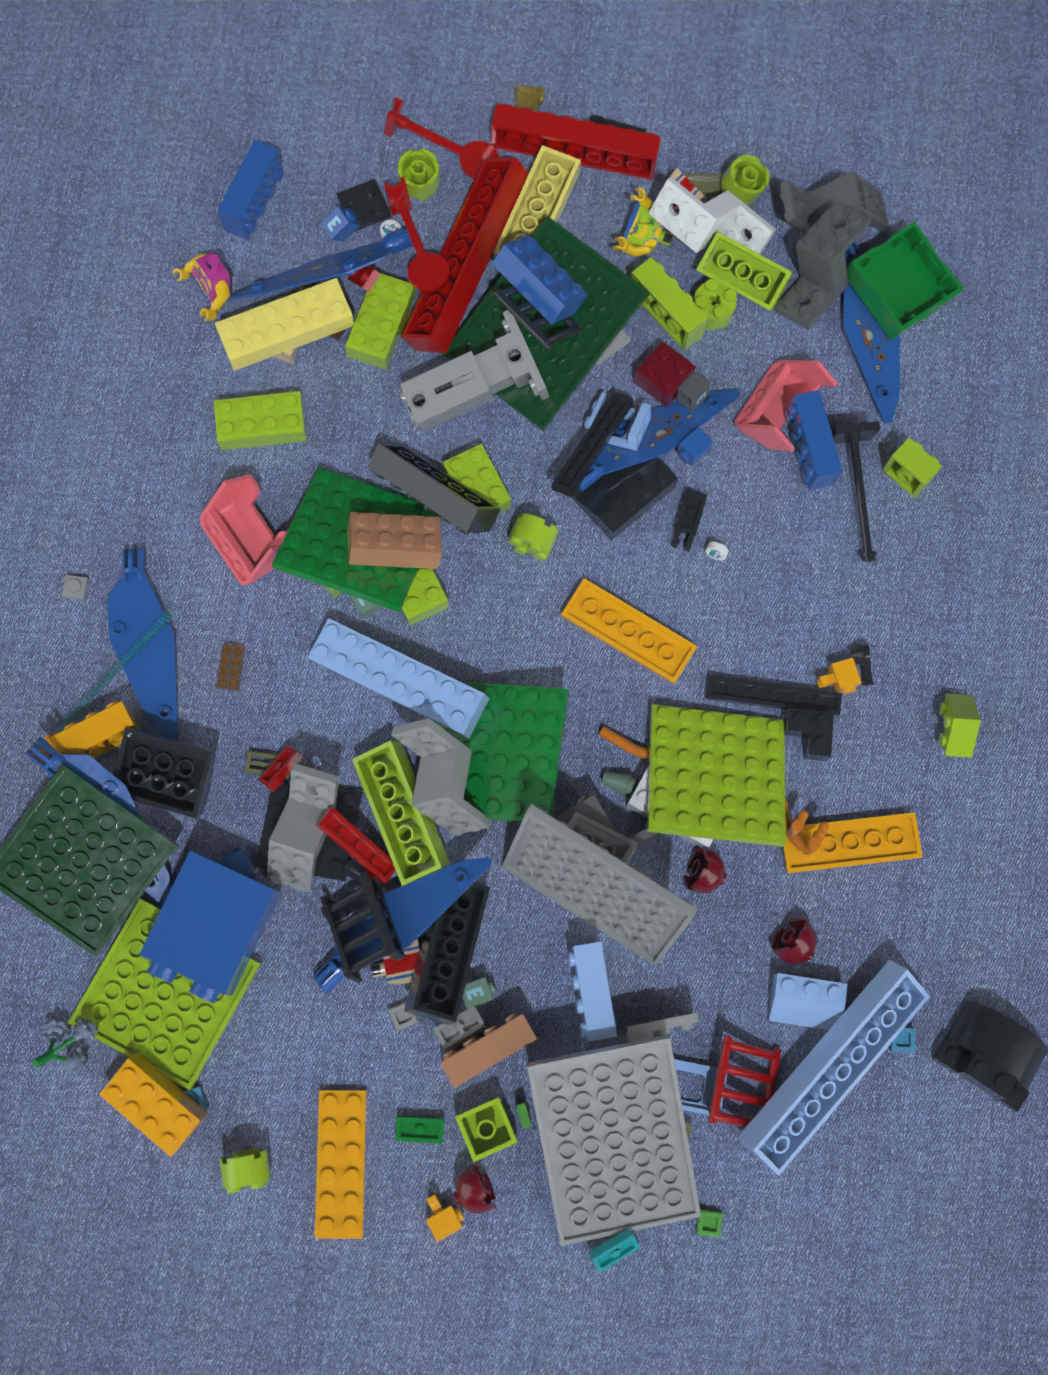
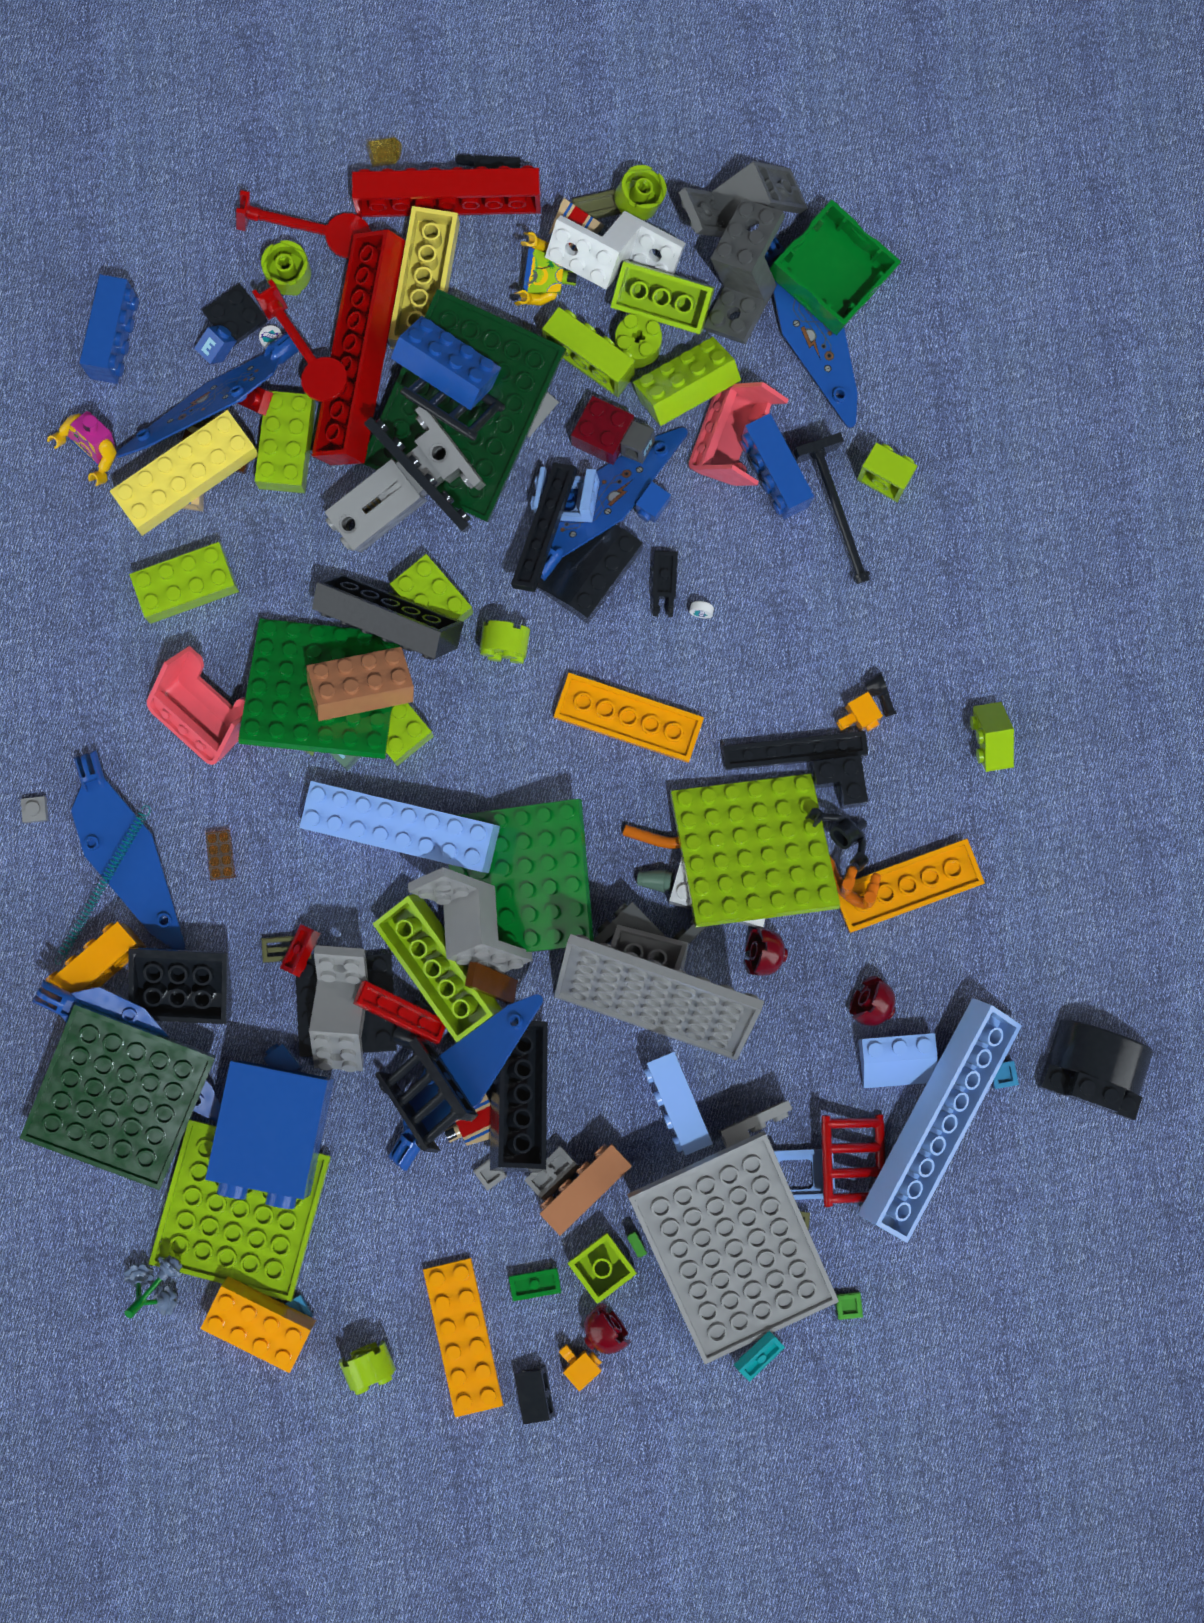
camera: 10 degrees left, 5 degrees up
sand green brick [463,977,496,1009] -> none
none -> black plate [364,417,472,533]
none -> reddish brown tile [465,962,518,1004]
none -> black hinge [514,1366,555,1425]
none -> lime brick [633,337,741,426]
none -> black piece [805,808,869,872]

